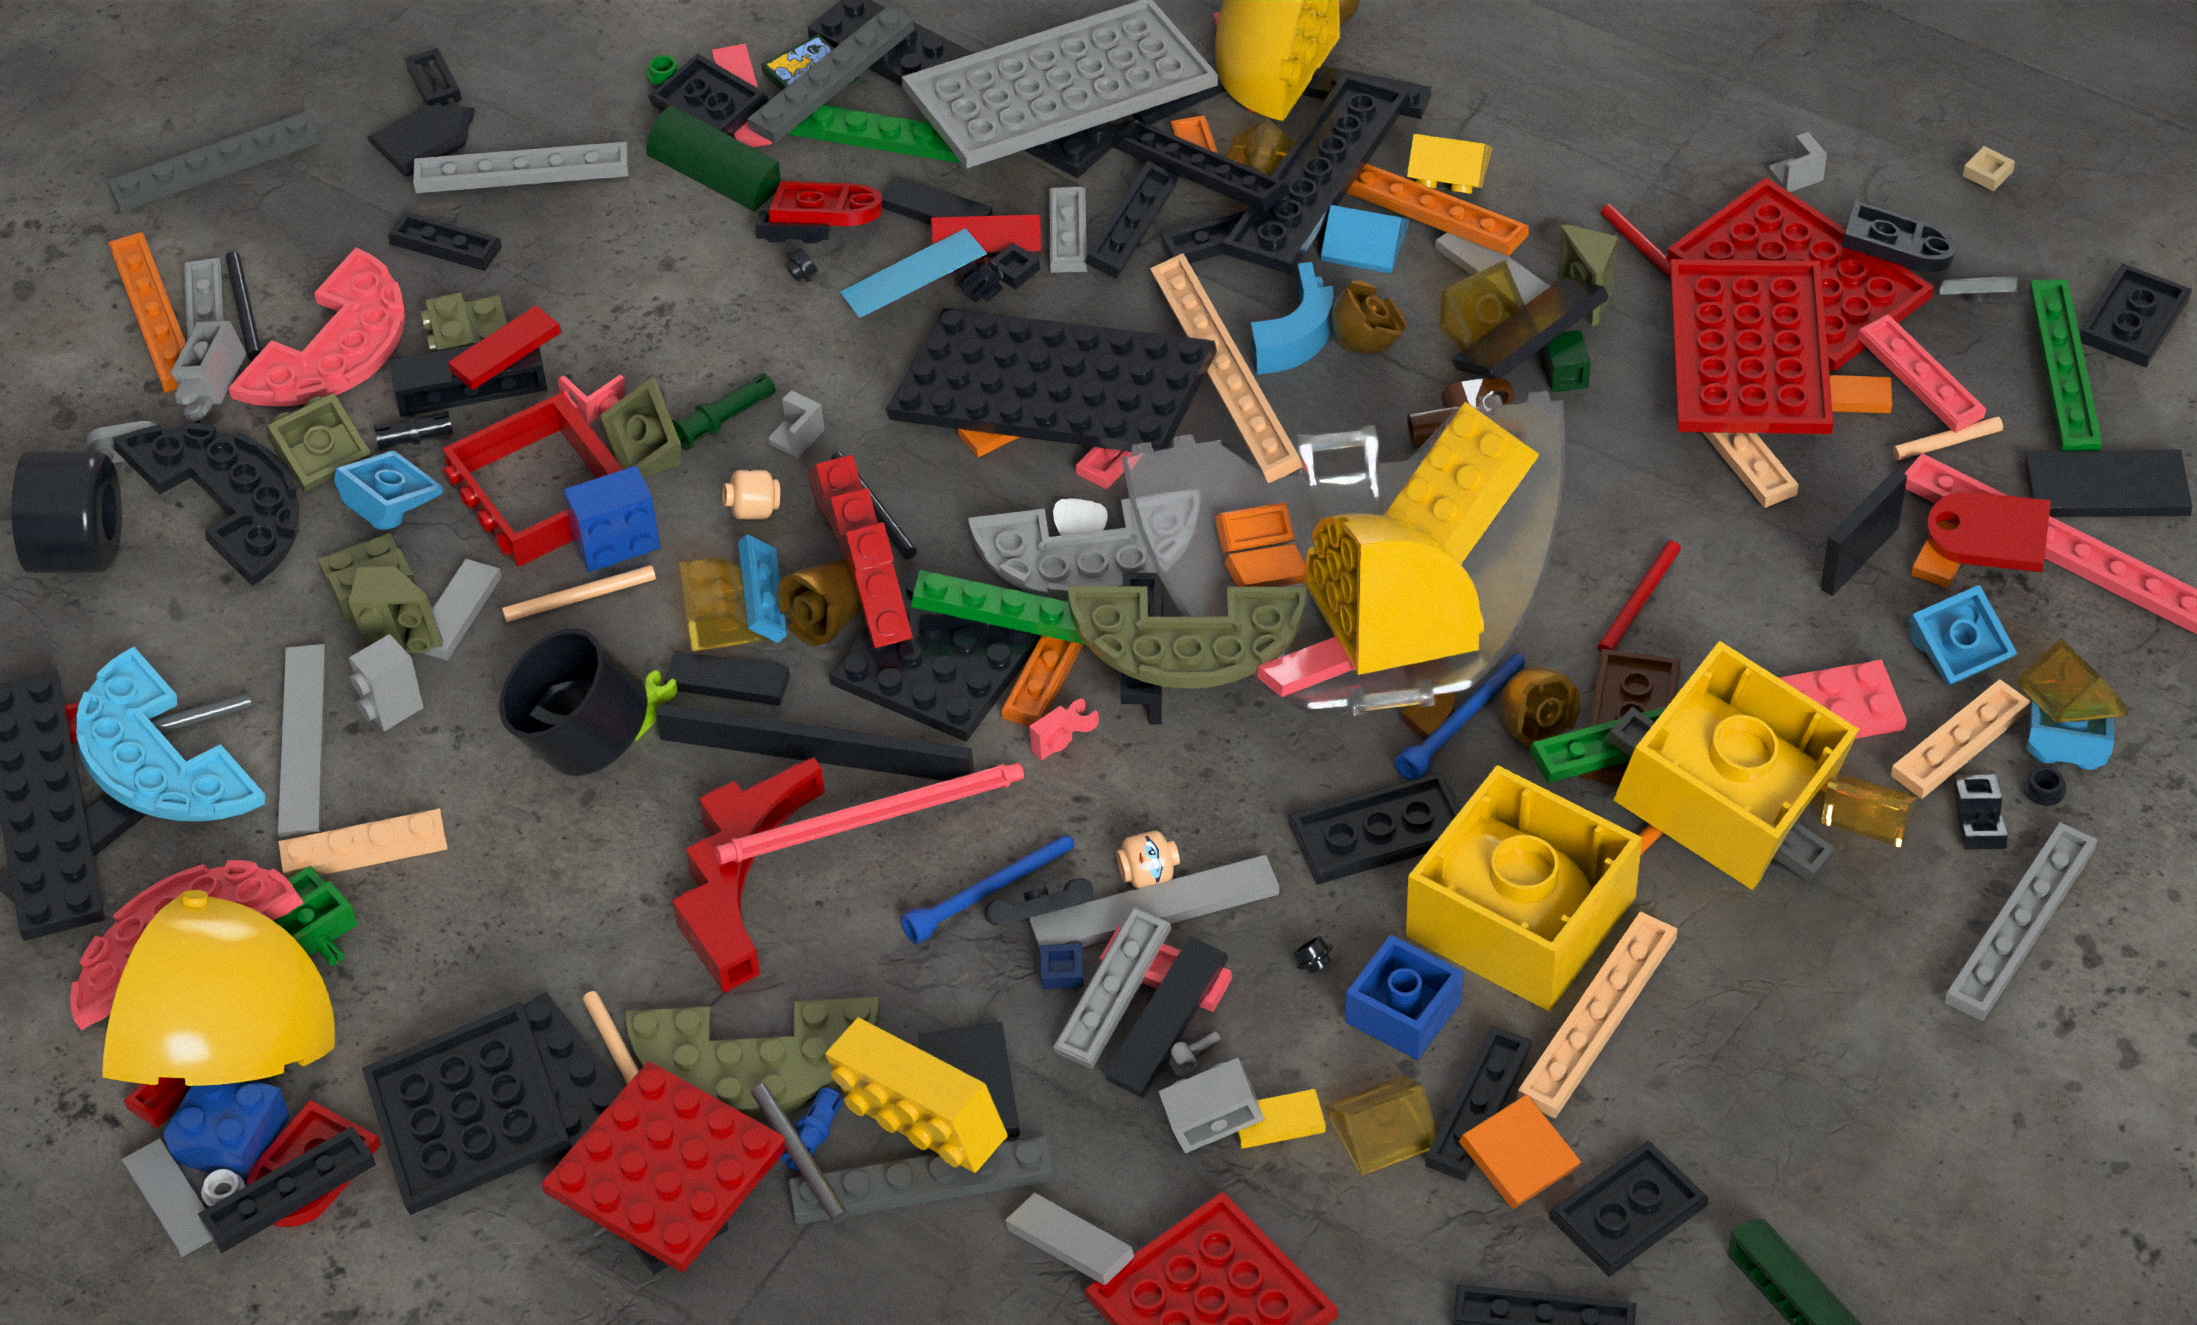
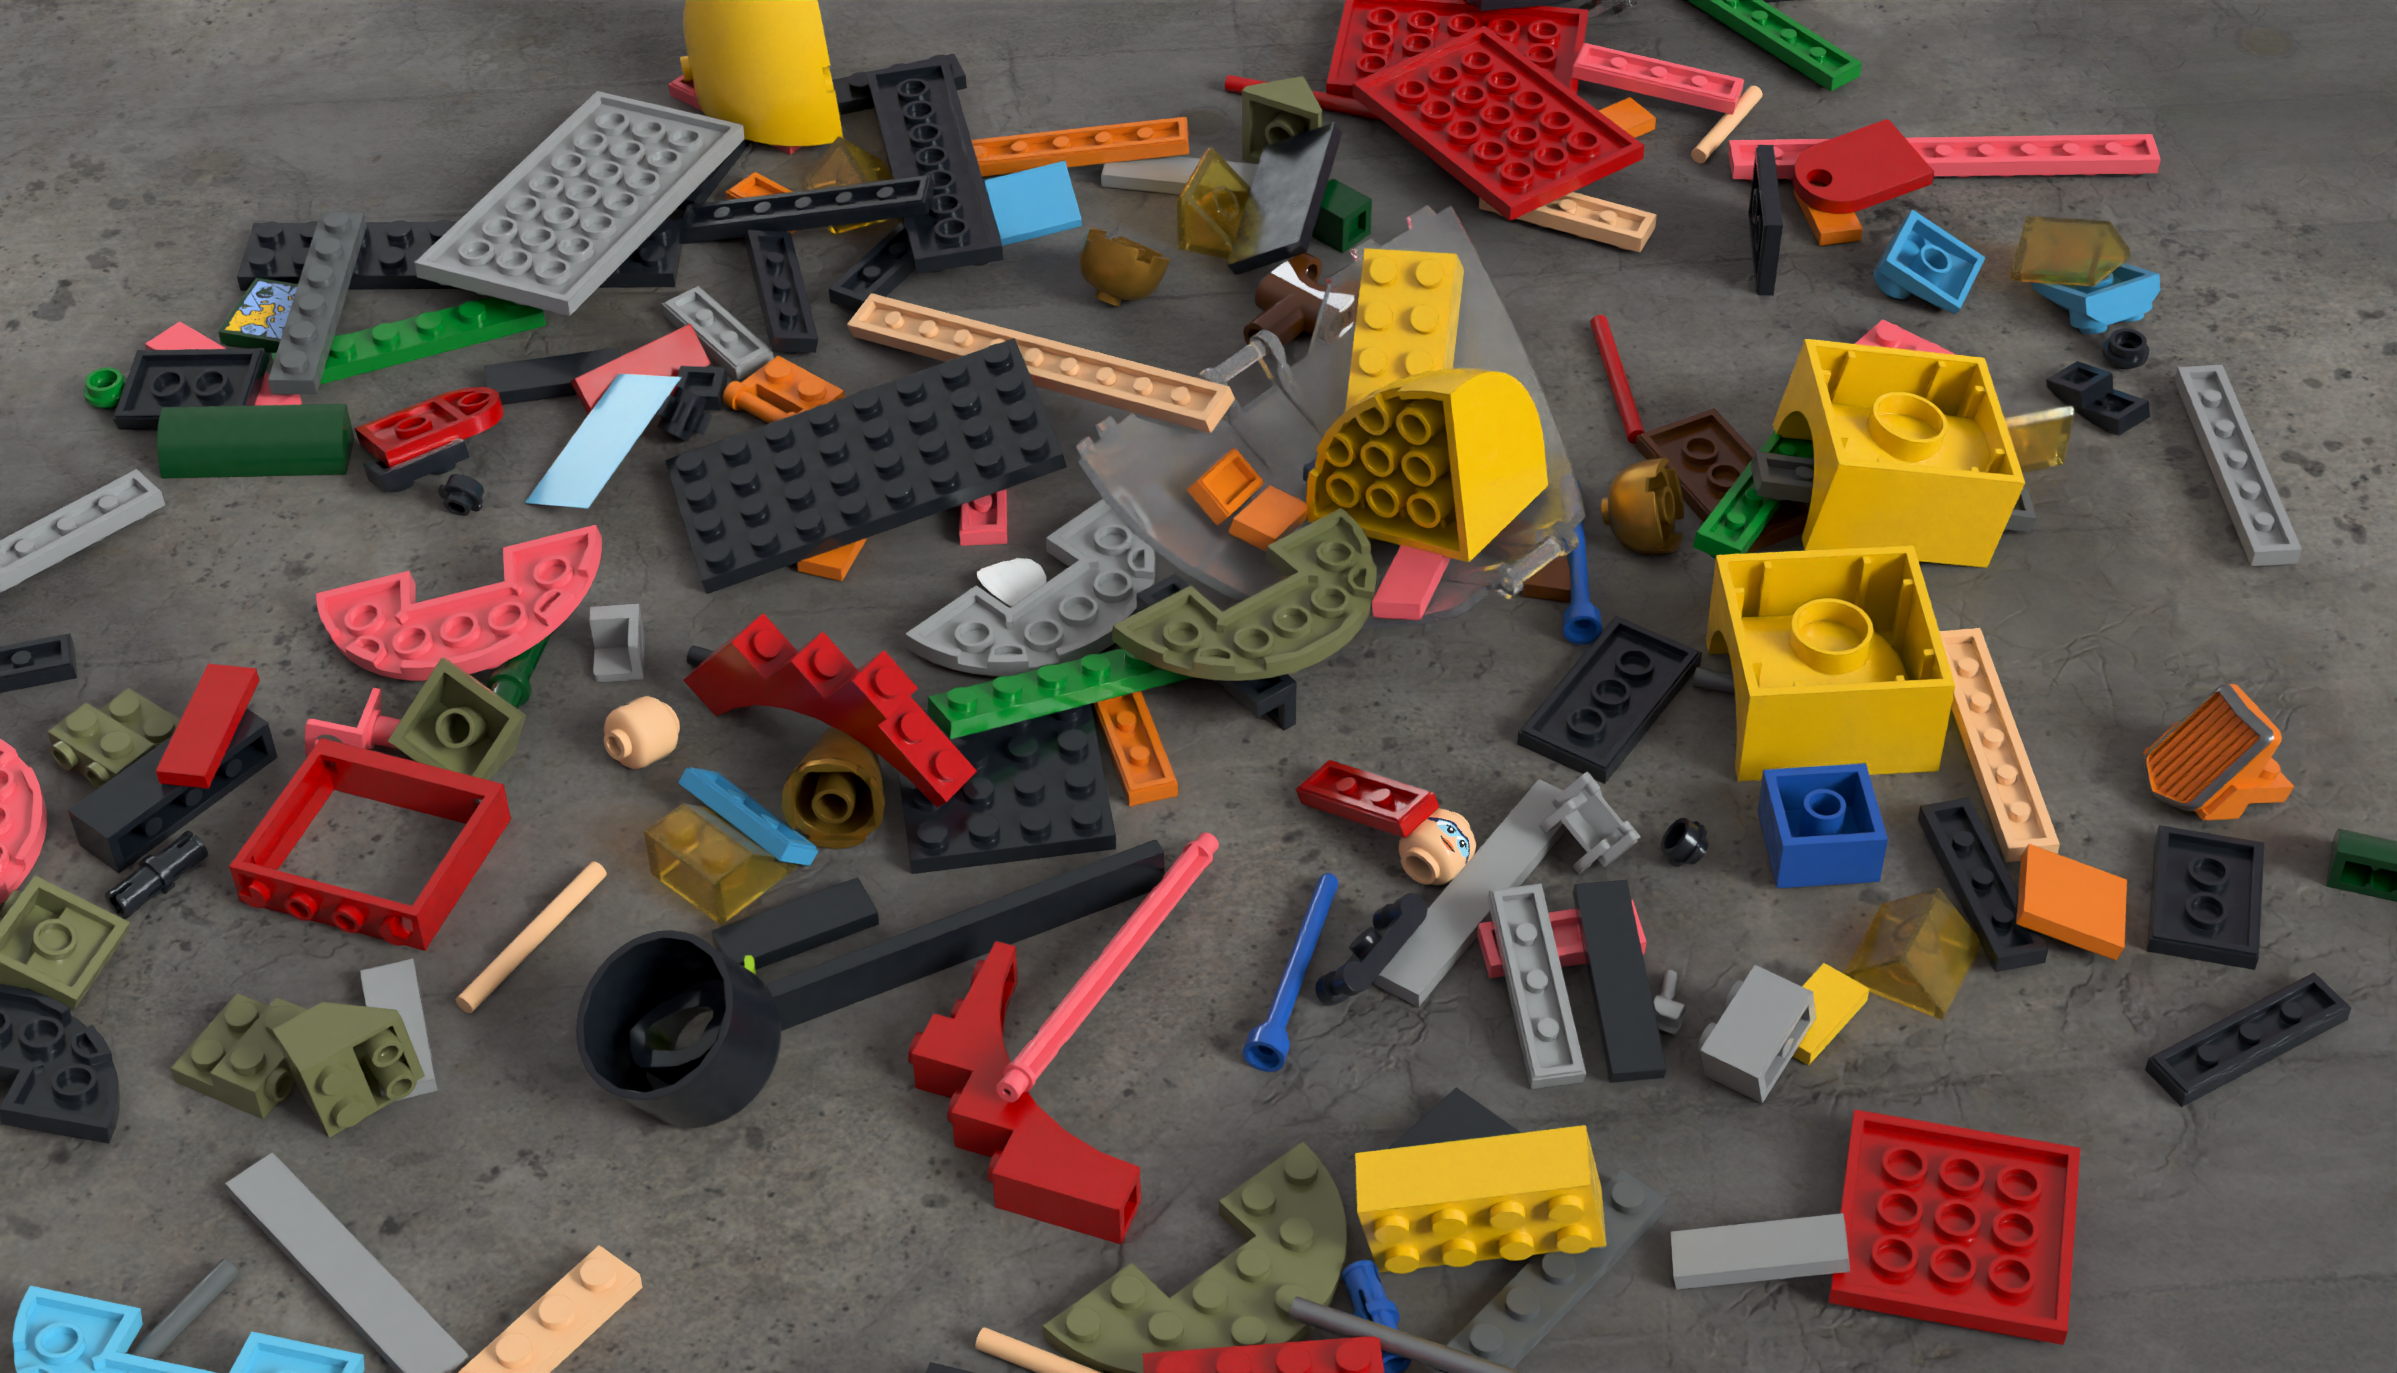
camera: 40 degrees left, 5 degrees down
dark azure slope [334,450,444,530] -> none
light grey brick [349,634,424,731] -> none
blue brick [564,465,661,572] -> none
coral plate [1029,698,1099,761] -> none
dark blue plate [1040,943,1084,989] -> none
dark azure arch [1251,262,1334,375] -> none
yellow slope [1407,134,1492,194] -> none
light nougat plate [1891,679,2031,799] -> none
black tile [2024,450,2193,517] -> none
none -> coral plate [316,525,602,681]
none -> orange plate [722,355,845,424]
none -> red tile [1296,760,1439,838]
none -> light grey piece [1539,772,1641,874]
none -> orange piece [2143,684,2294,821]

